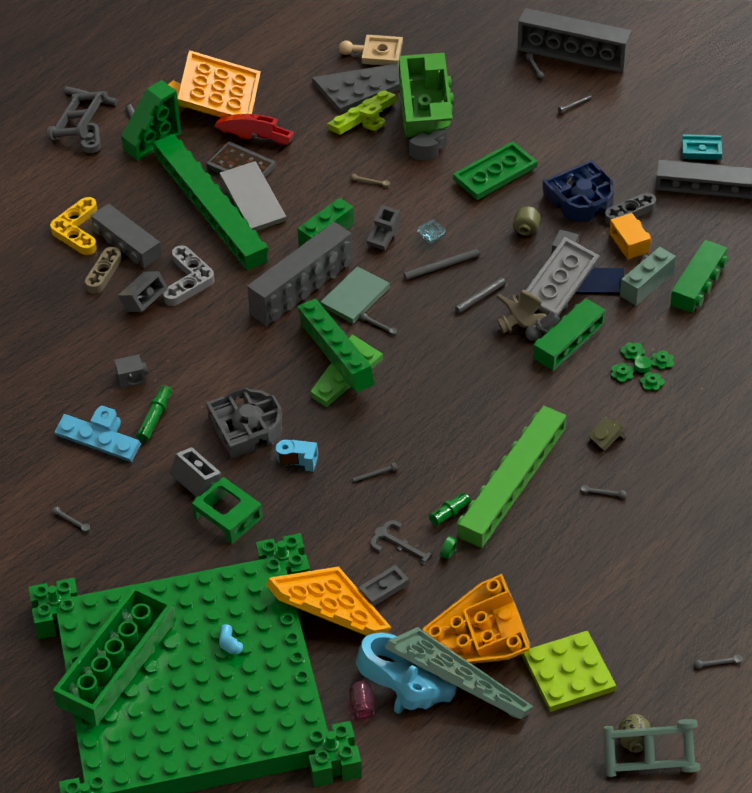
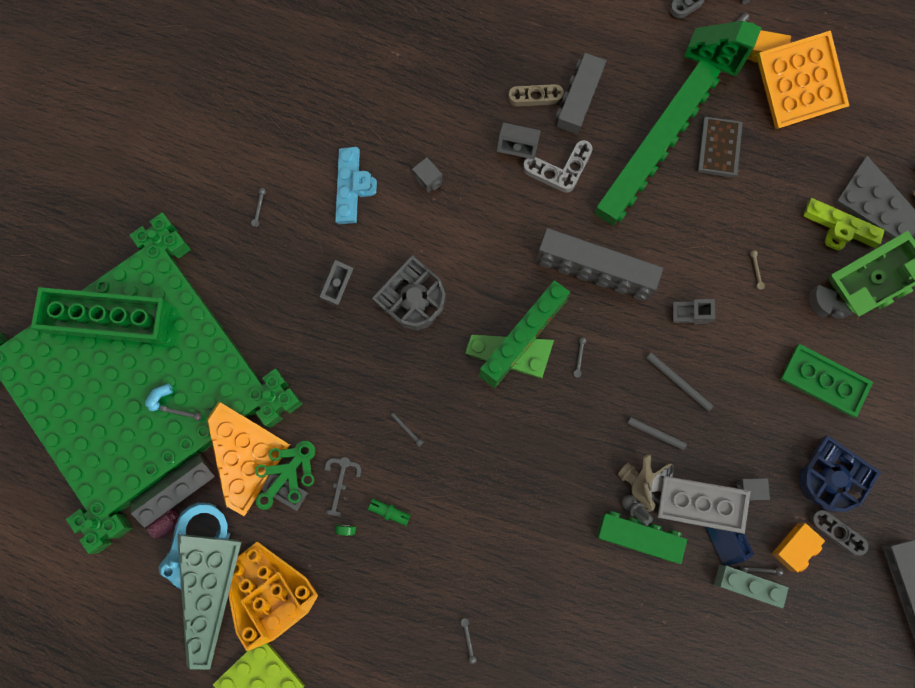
camera: 65 degrees right, 30 degrees up
yellow beam [50,197,97,255] -> none
green pin [136,385,172,442] -> none
green window [192,477,263,544] -> none
red slope [215,114,294,145] -> none
light grey tile [220,161,286,231] -> none
medium azure leg [276,440,318,472] -> none
green brick [297,197,354,247] -> none
sand green tile [320,266,390,324] -> none
clear light blue plate [418,219,446,244] -> none
bright green brick [457,405,567,548] -> none
olive head [513,206,541,236] -> none
olive bracket [588,416,626,451] -> none
green plant [611,342,674,391] -> none
green brick [670,240,729,313] -> none
none -> dark grey brick [130,452,215,528]
none -> dark grey hinge [159,406,202,421]
none -> green plant [255,441,315,510]

